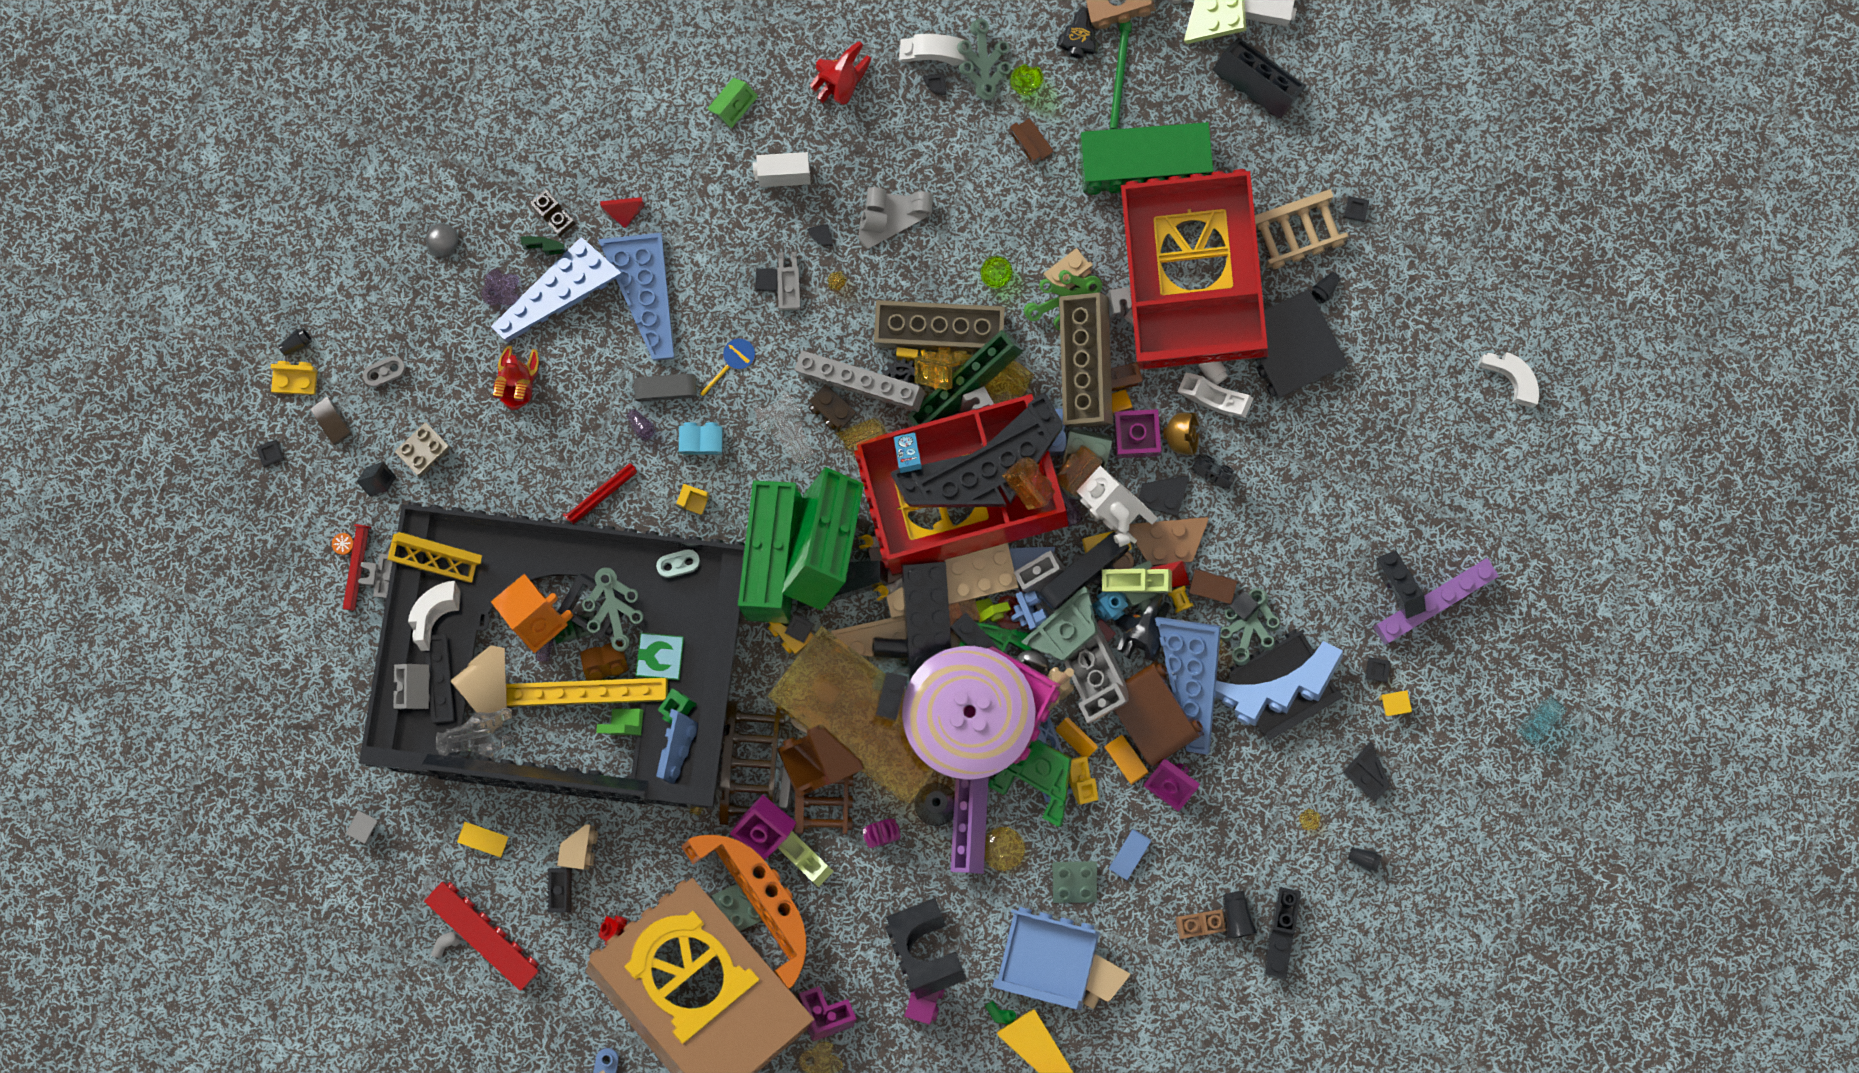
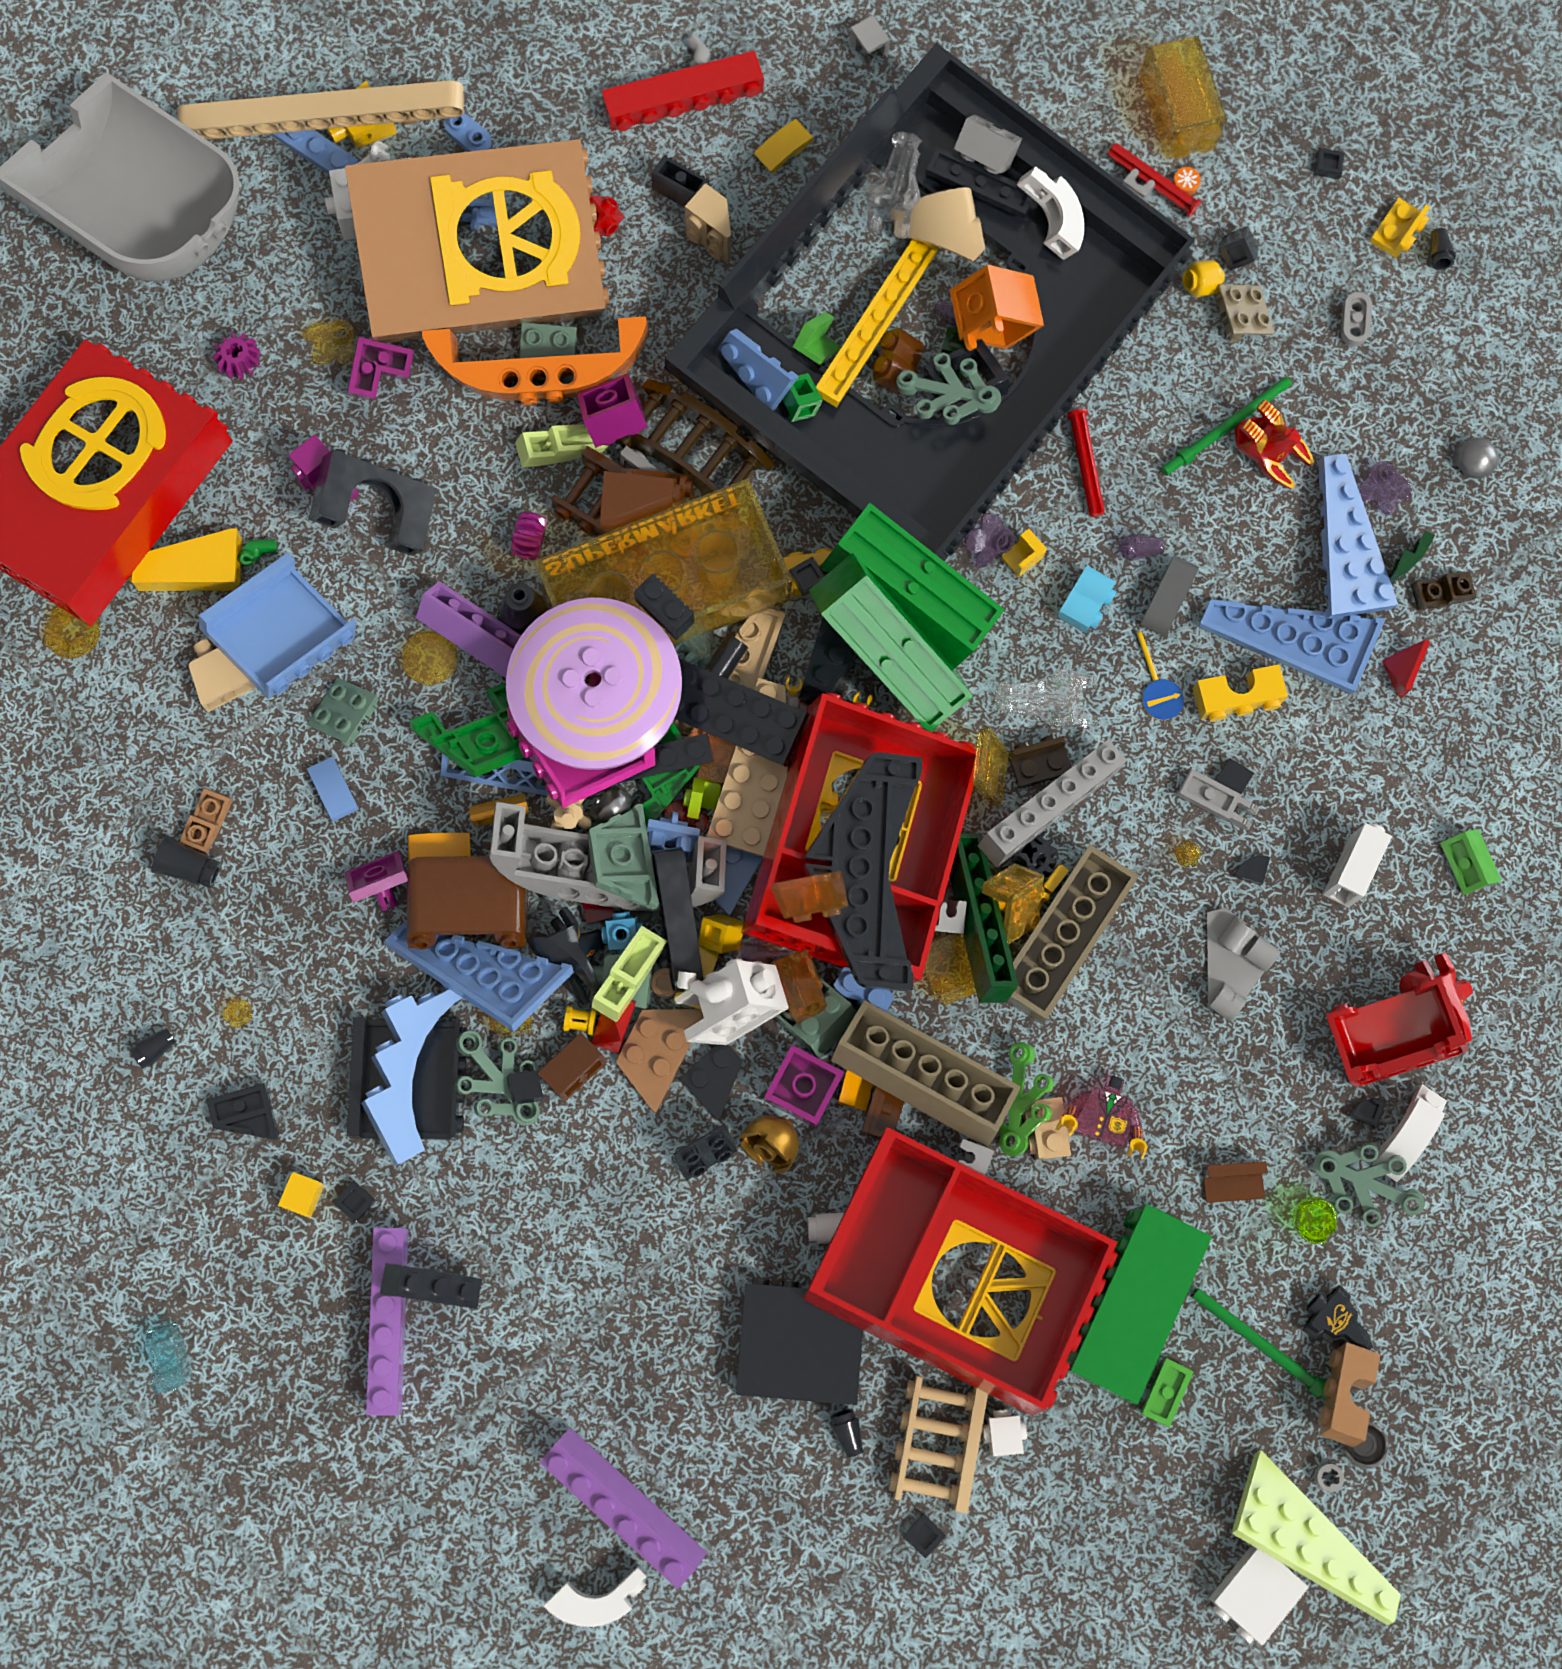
camera: 115 degrees right, 5 degrees down
dark brown slope [310,396,352,446] -> none
yellow fence [387,532,482,583] -> none
tile [636,633,684,681] -> none
light aqua plate [656,550,700,578] -> none
dark azure tile [894,433,922,473] -> none
clear neon green hair [980,255,1013,288] -> none
yellow slope [1069,756,1099,805] -> none
white arch [1178,372,1254,418] -> none
black slope [1212,37,1307,119] -> none
black slope [1264,887,1301,980] -> none
none -> medium lavender brick [539,1428,708,1589]
none -> yellow panel [698,914,744,954]
none -> clear purple plate [964,513,1014,567]
none -> white brick [982,1409,1027,1456]
none -> clear pink torso [1055,1075,1148,1159]
none -> clear yellow brick [1138,36,1227,159]
none -> bright green plate [1140,1358,1194,1428]
none -> green bar [1161,377,1292,476]
none -> yellow head [1182,260,1225,297]
none -> yellow arch [1192,664,1288,722]
none -> red windscreen [1326,975,1469,1087]

